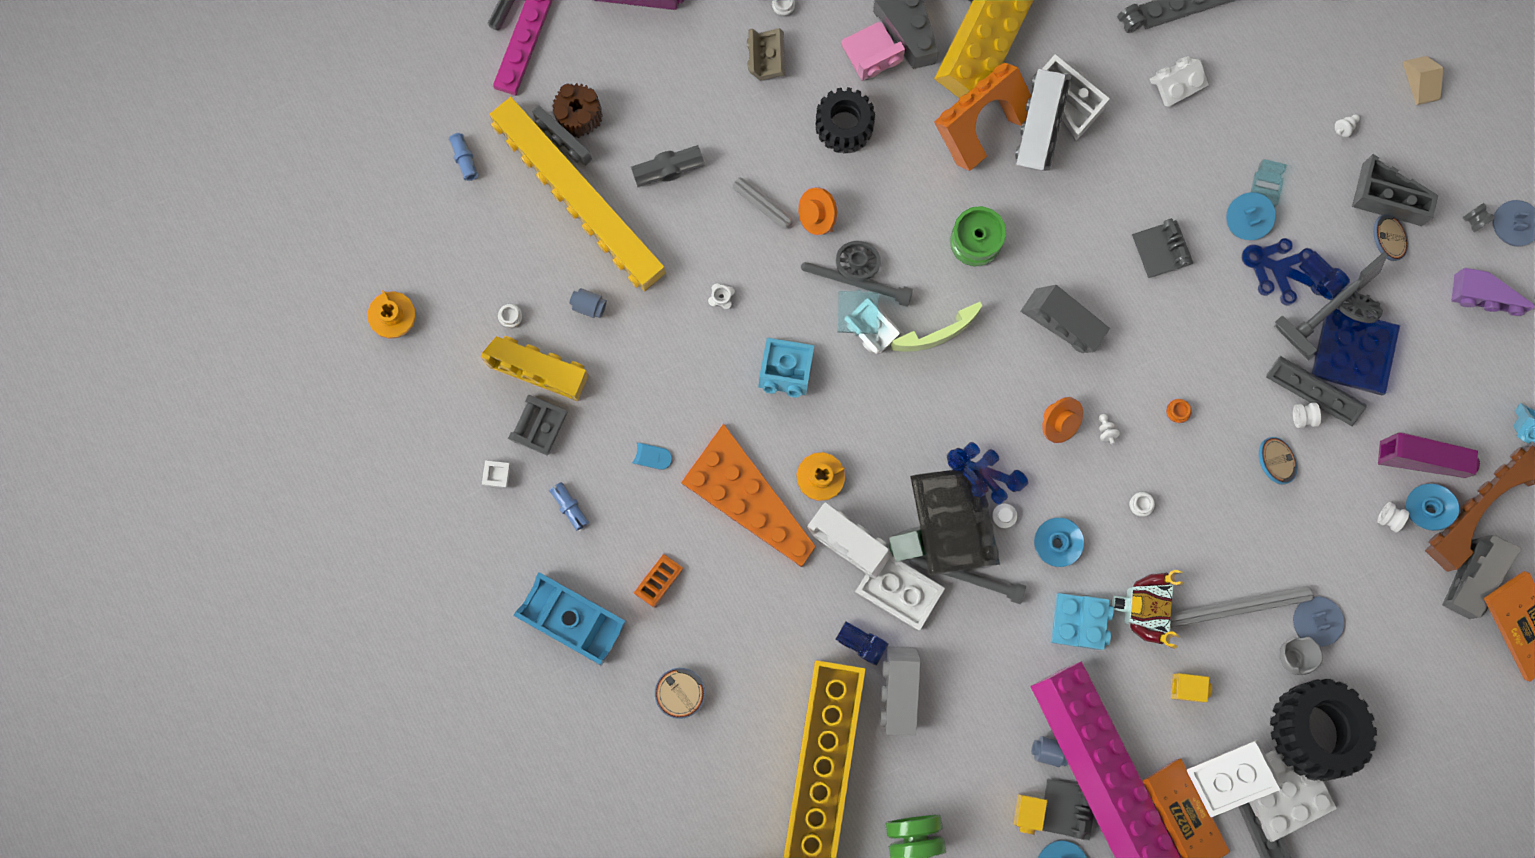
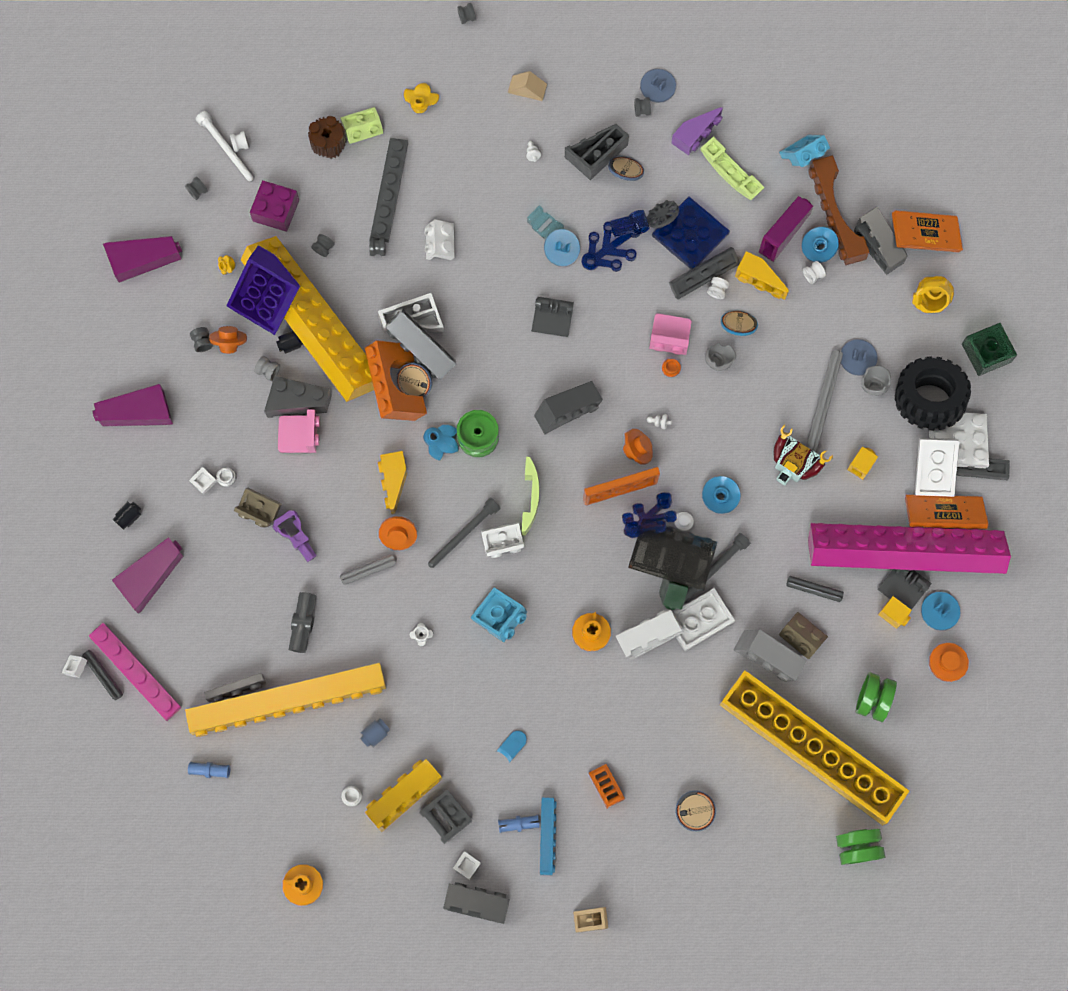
camera: 65 degrees left, 5 degrees down
dark azure piece [513,572,627,665] -> none
reddish brown brick [552,83,603,138] -> none
orange wing [681,424,816,567] -> none
black tyre [815,87,875,154] -> none
clear blue piece [835,621,889,666] -> none
dark grey wheel [836,241,881,282] -> none
clear light blue piece [837,289,879,336] -> none
sand blue brick [1031,736,1068,767] -> none
medium azure plate [1051,593,1114,650] -> none
white plate [1129,492,1155,517] -> none
dark grey piece [1274,252,1388,361] -> none
none -> medium lavender piece [272,510,317,562]
none -> yellow slope [378,451,407,514]
none -> tan piece [396,363,432,398]
none -> dark azure plate [423,425,458,461]
none -> dark grey wedge [443,882,510,924]
none -> dark azure piece [540,798,556,876]
none -> tan slope [573,907,608,933]
none -> orange tile [583,467,660,506]
none -> bright pink bracket [649,314,692,355]
none -> yellowish green slope [700,137,765,200]
none -> light grey hair [705,343,736,371]
none -> yellow slope [735,251,789,300]
none -> dark tan bracket [779,612,828,659]
none -> dark grey axle [786,576,844,602]
none -> yellow helmet [912,276,954,313]
none -> clear green brick [962,323,1017,376]

